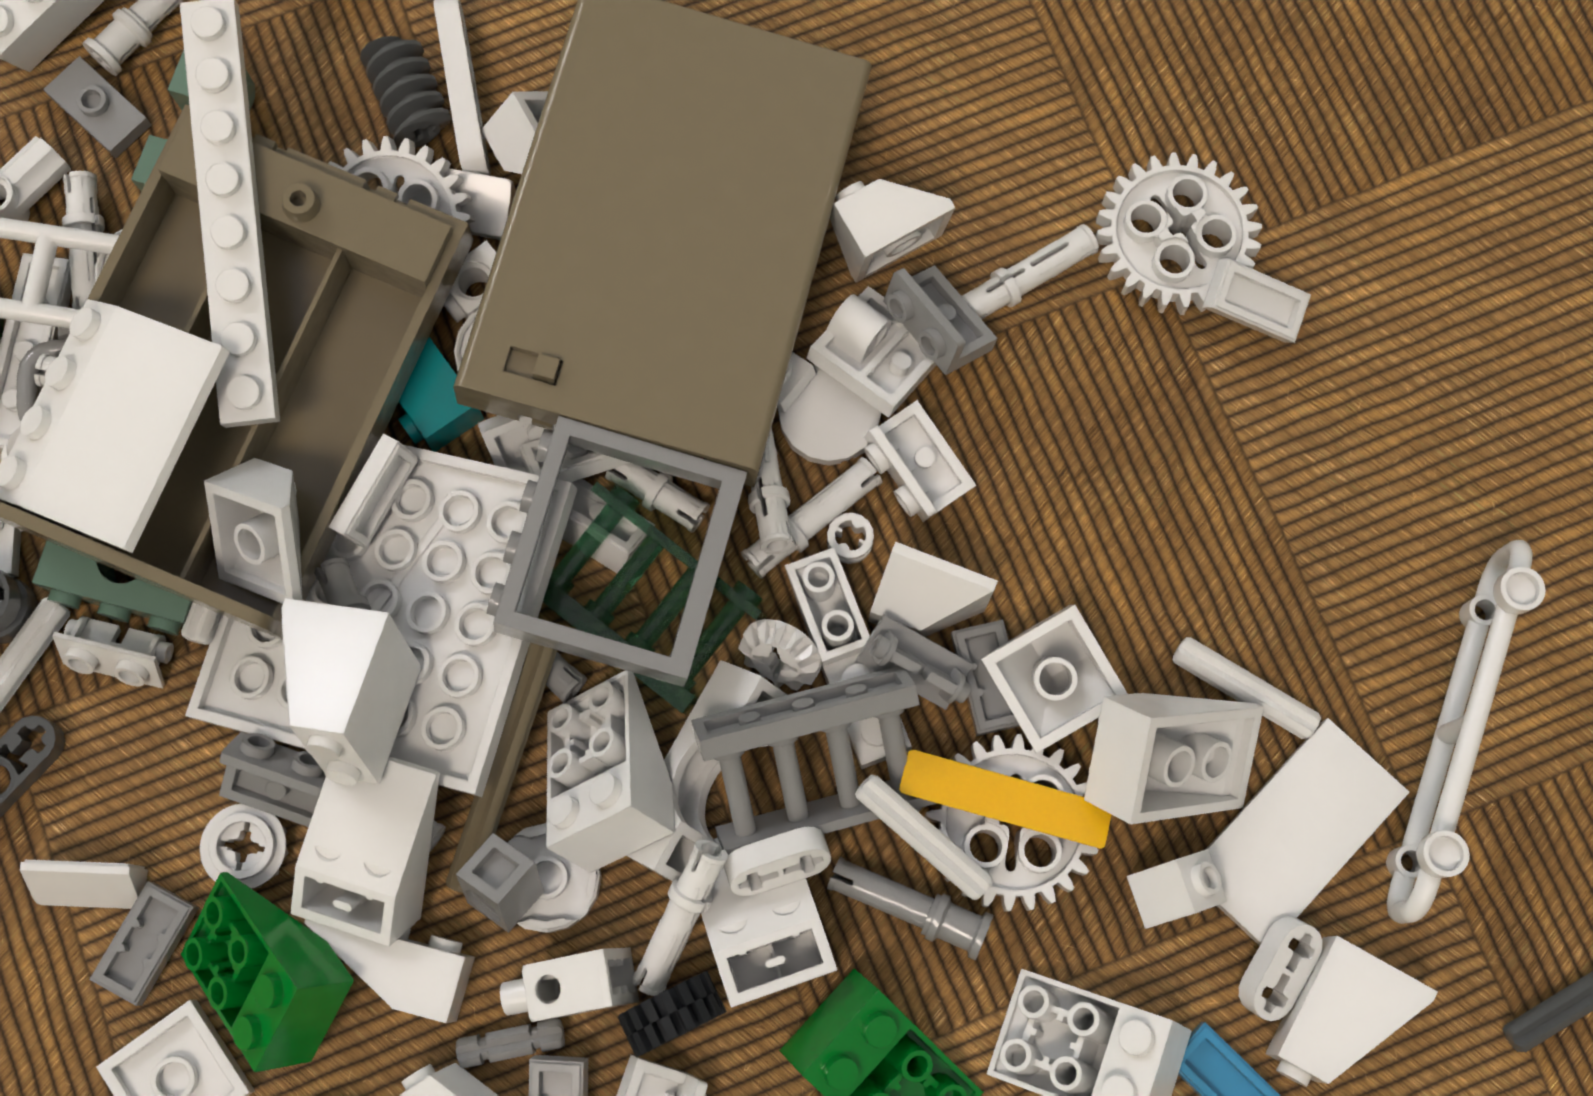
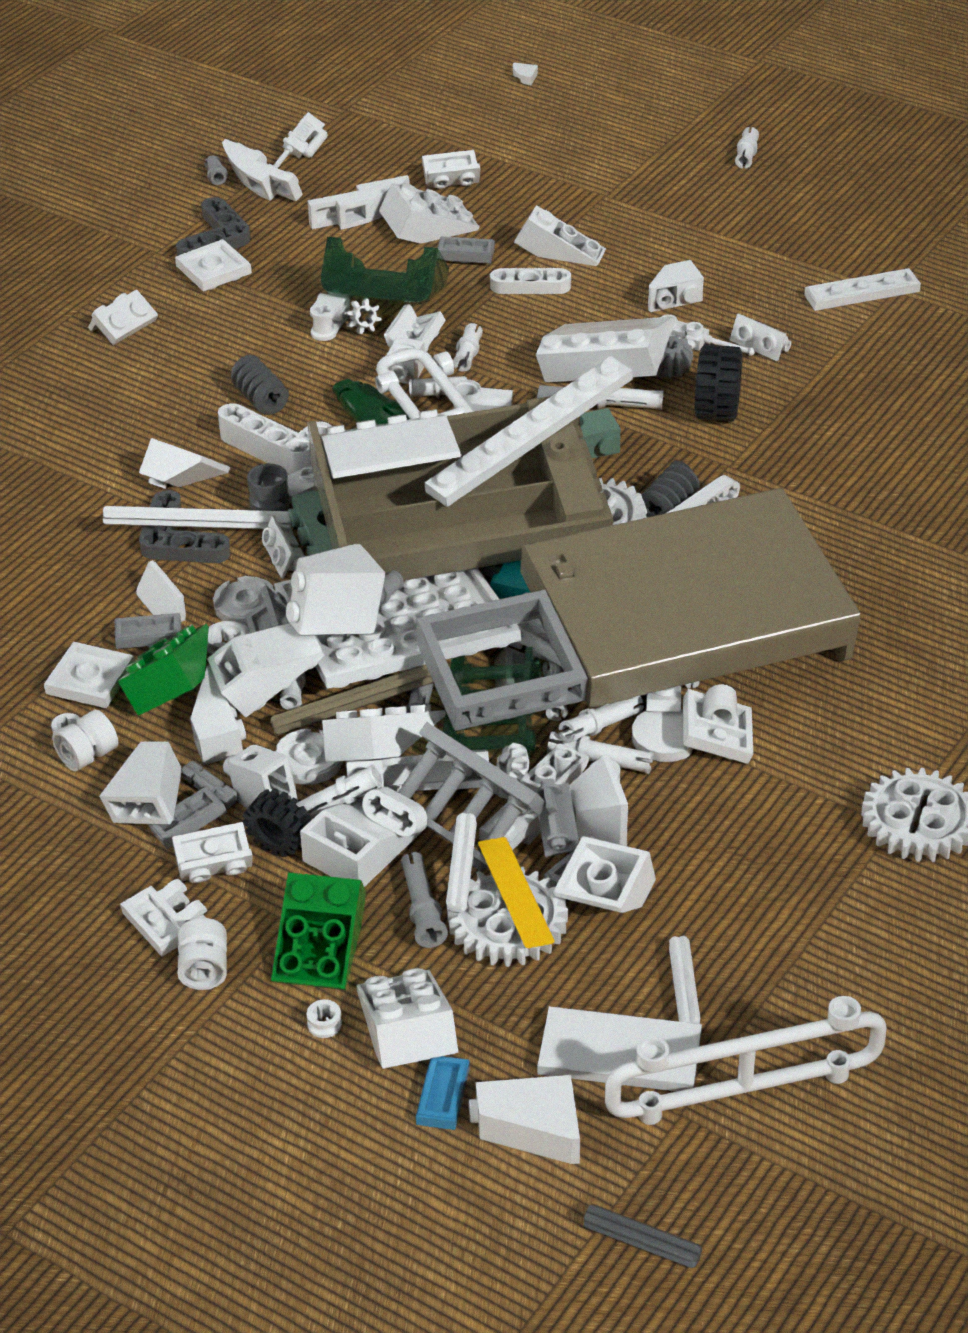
camera: 55 degrees right, 35 degrees down
white slope [204,458,303,604] -> none
white tile [328,434,418,549] -> none
light grey brick [456,833,545,933] -> none
white slope [830,179,955,283] -> none
white bracket [864,400,976,522] -> none
light grey bracket [883,265,998,375] -> none
white pin [962,224,1099,320] -> none
white slope [1084,693,1264,824] -> none
white brick [1126,849,1227,929] -> none
white tile [1202,258,1311,343] -> none
white beam [1239,916,1323,1021] -> none
none -> white tile [213,576,276,627]

